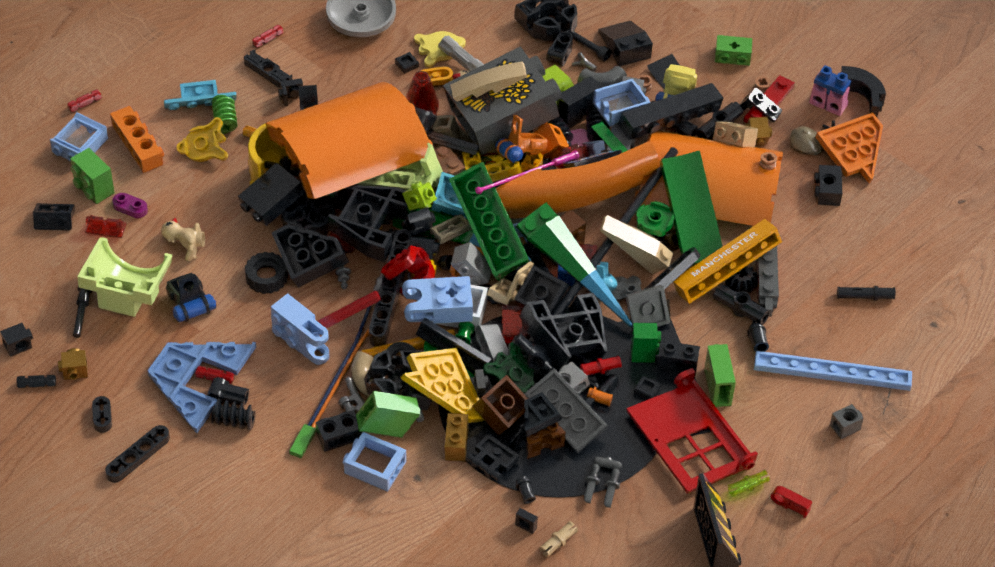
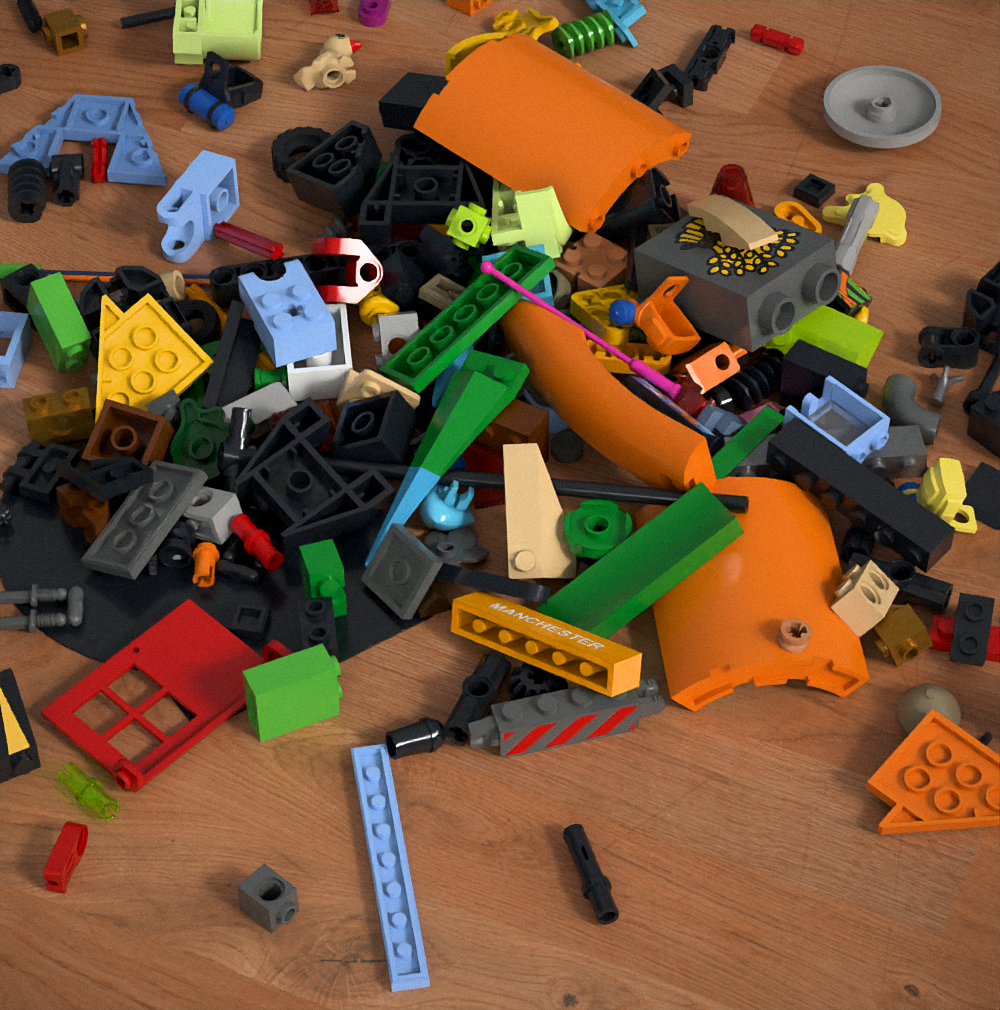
camera: 75 degrees right, 5 degrees down
black brick [814,165,843,206] -> none

